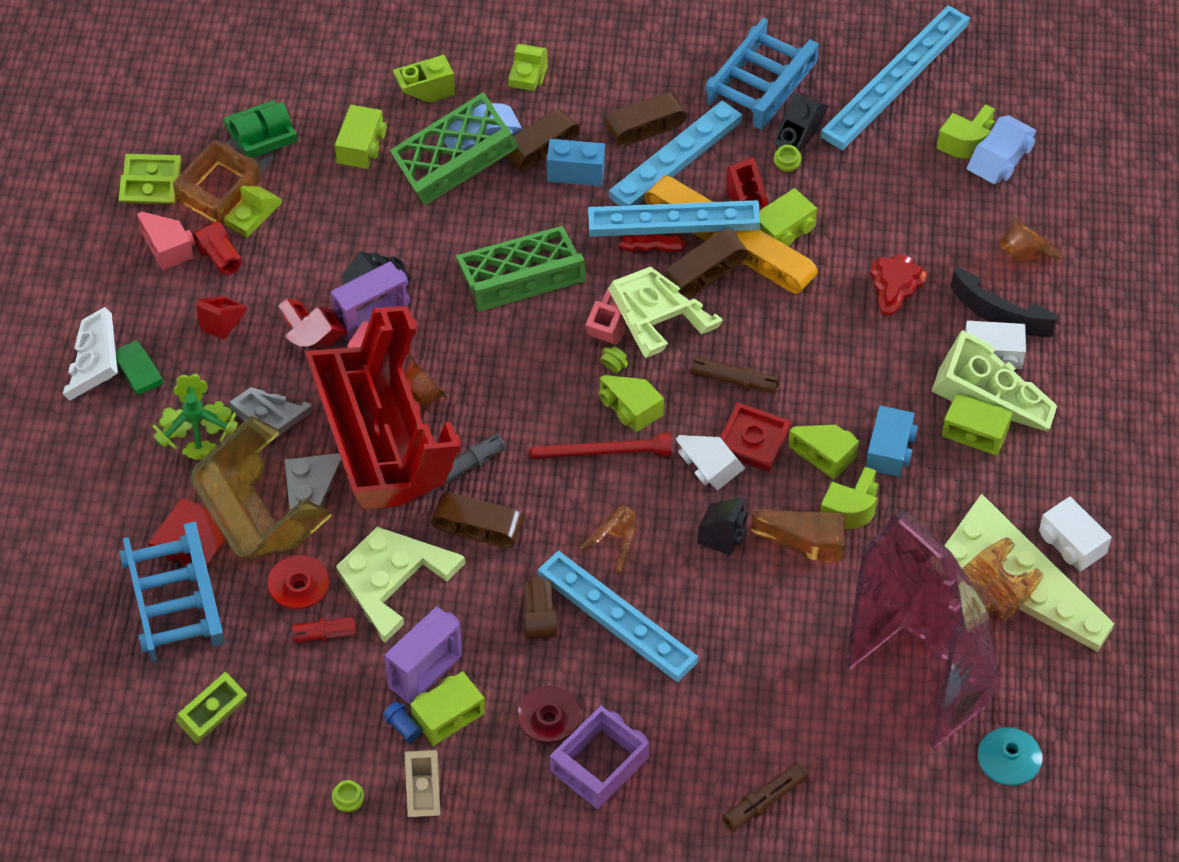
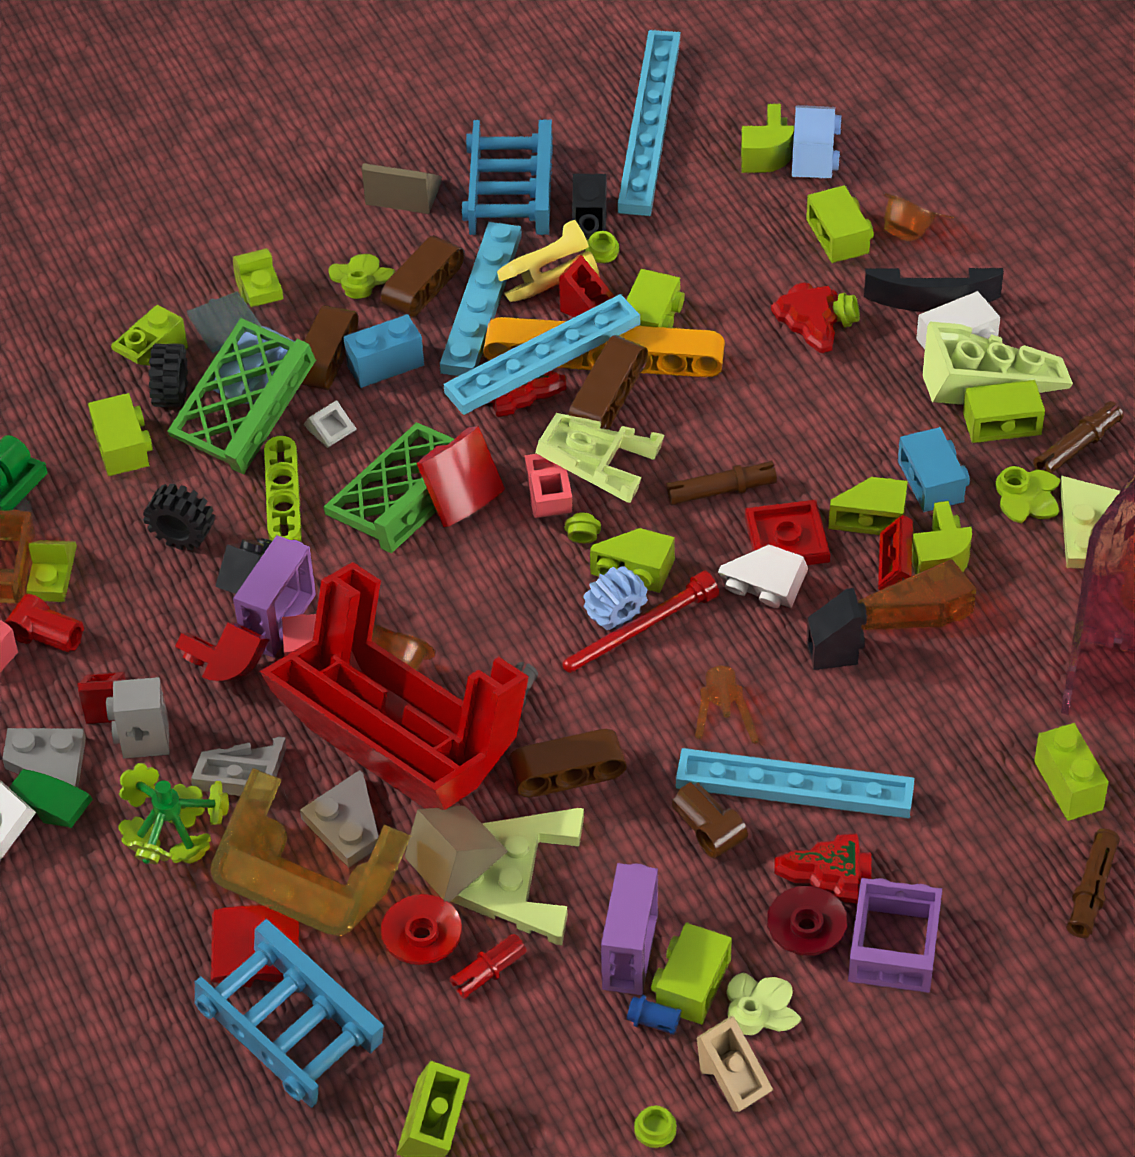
camera: 30 degrees left, 5 degrees down
none -> light grey wing [2,728,86,788]
none -> light grey brick [106,677,169,759]
none -> black tyre [143,484,215,550]
none -> black tyre [149,344,188,407]
none -> clear light blue piece [187,291,262,353]
none -> lime beam [264,436,302,542]
none -> white slope [304,400,356,448]
none -> lime plate [329,254,395,299]
none -> dark tan slope [362,163,442,214]
none -> dark tan slope [405,806,508,902]
none -> red slope [416,426,505,527]
none -> light yellow piece [497,220,600,302]
none -> light blue gear [583,566,648,630]
none -> yellowish green plate [726,973,801,1035]
none -> red rock [774,833,872,904]
none -> lime brick [806,185,874,263]
none -> lime plate [833,293,860,328]
none -> red tile [878,515,913,595]
none -> lime plate [996,466,1061,523]
none -> reddish brown pin [1033,401,1124,474]
none -> lime brick [1034,723,1108,821]

